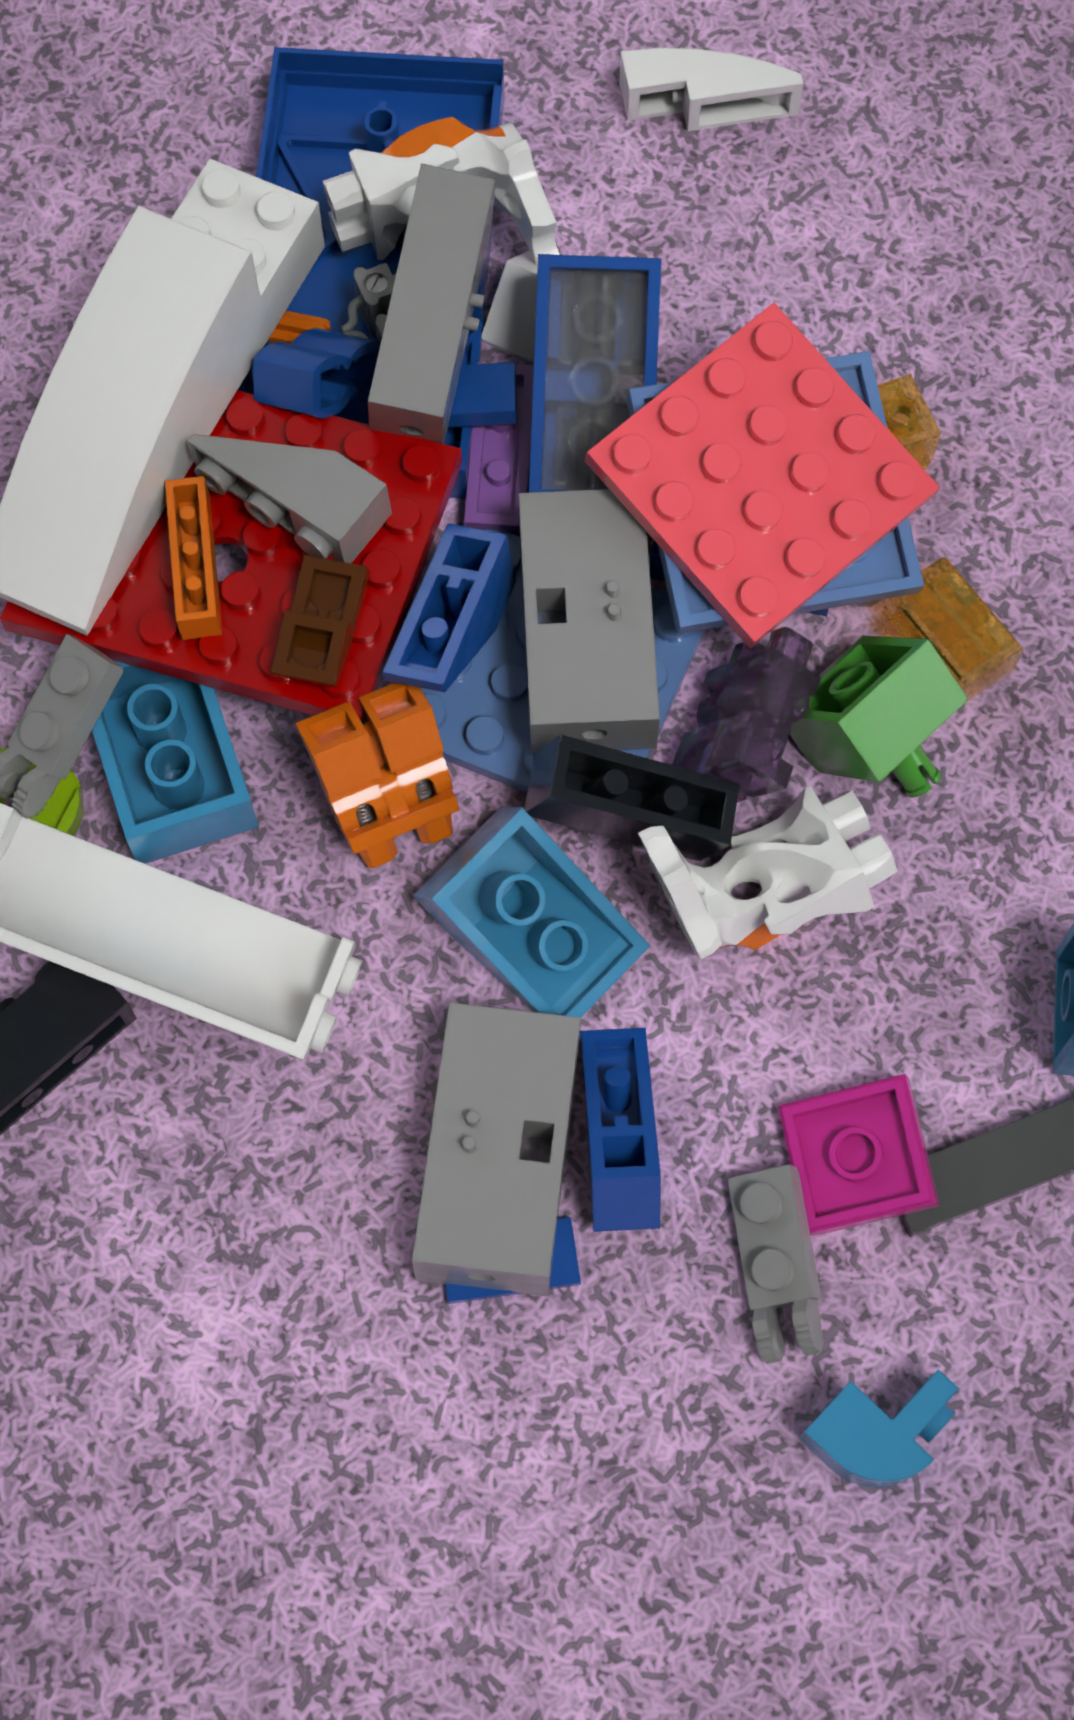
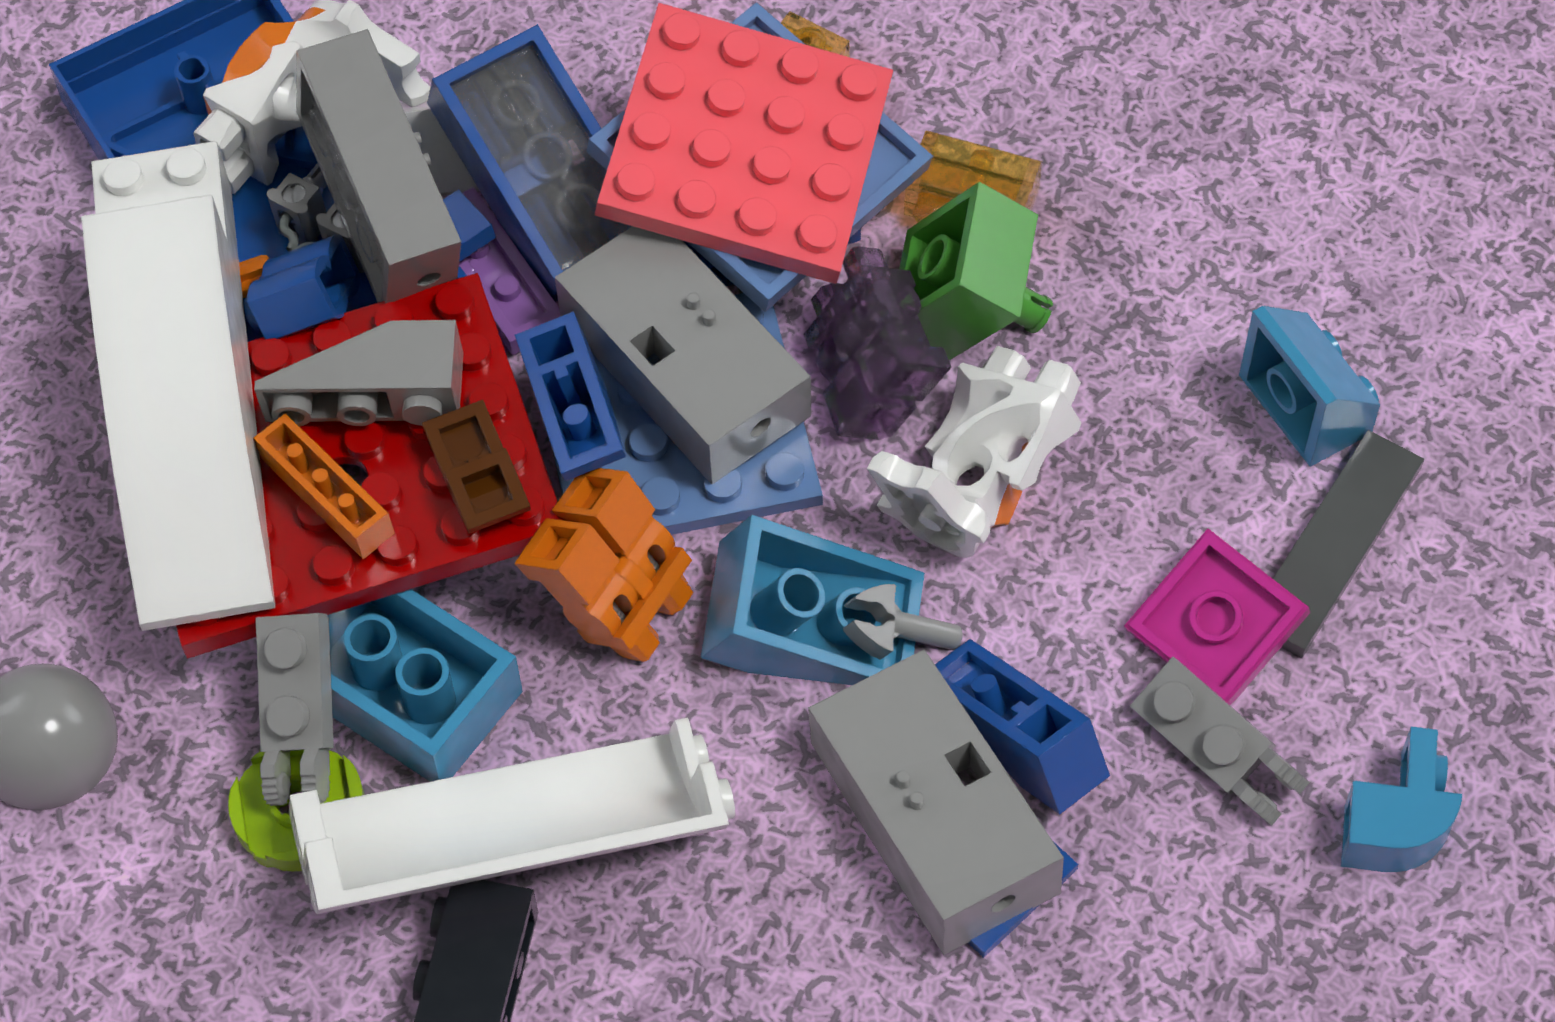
camera: 35 degrees left, 10 degrees down
black brick [524,734,740,861] -> none
none -> light grey bar [843,584,963,659]

